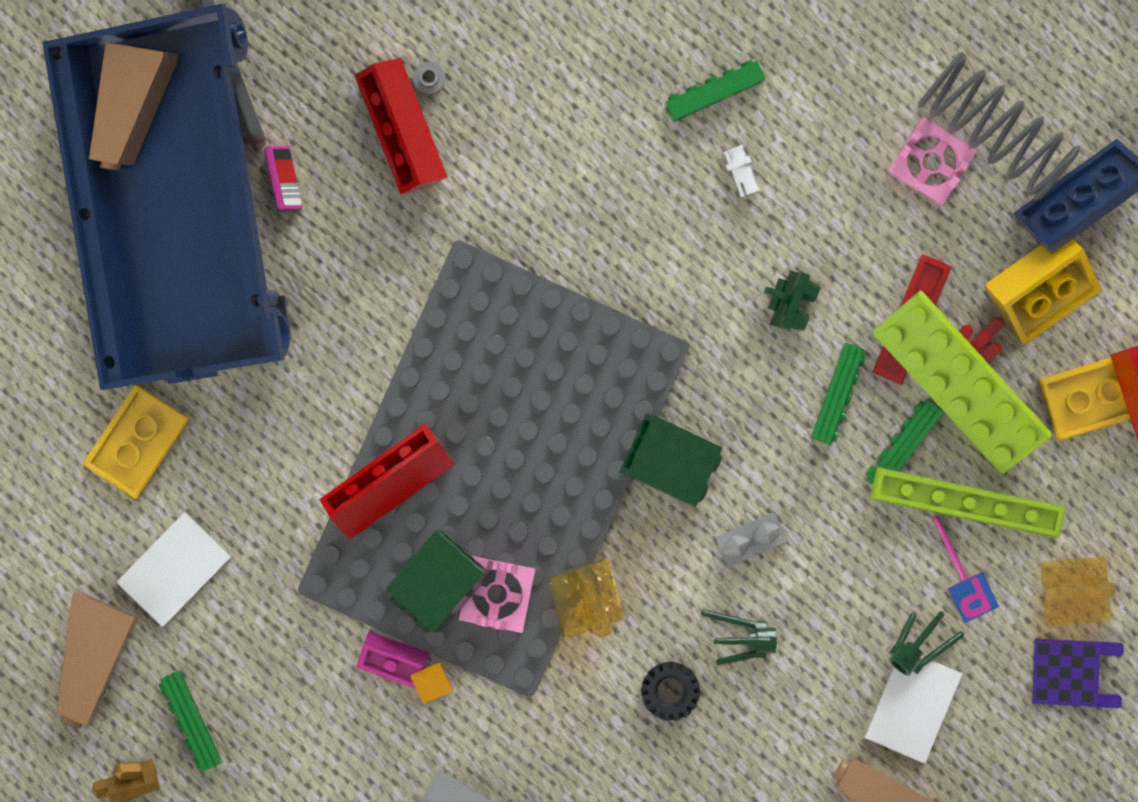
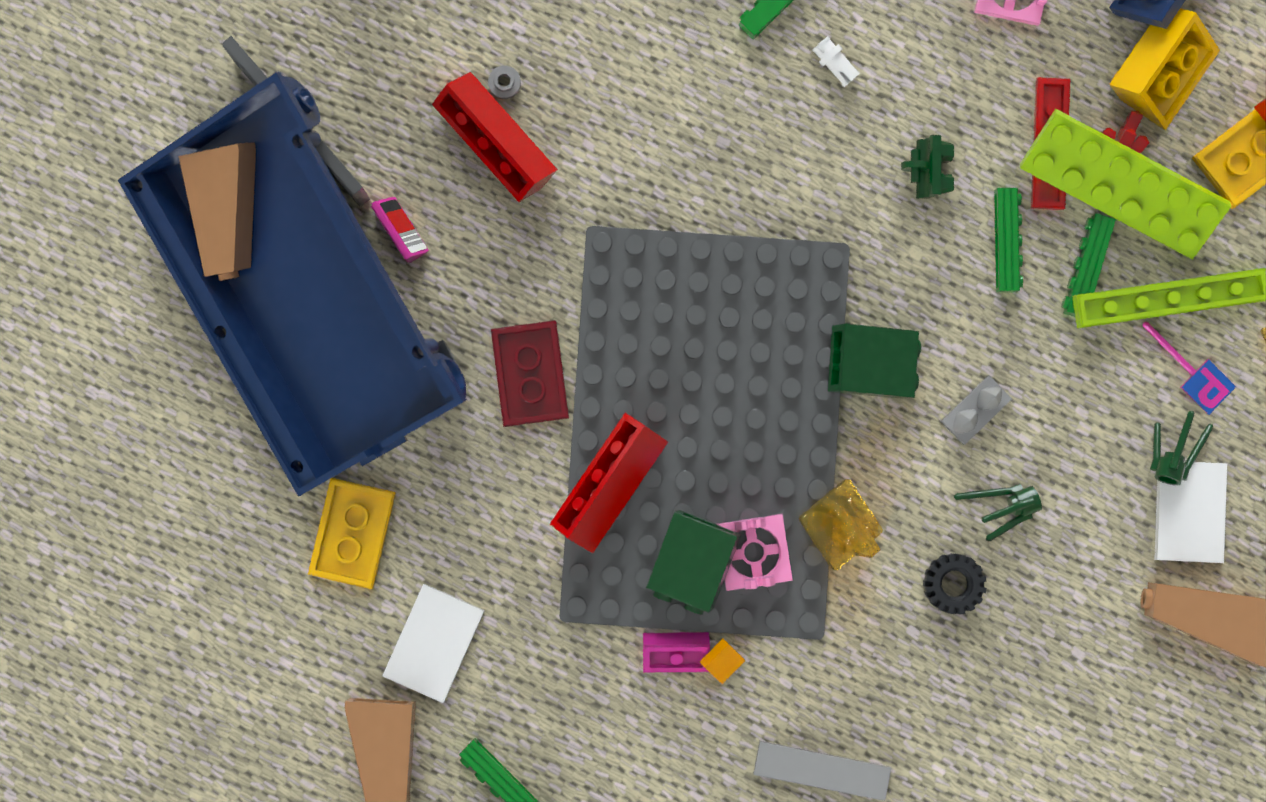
camera: 15 degrees left, 0 degrees up
none -> dark red tile [491,320,569,427]

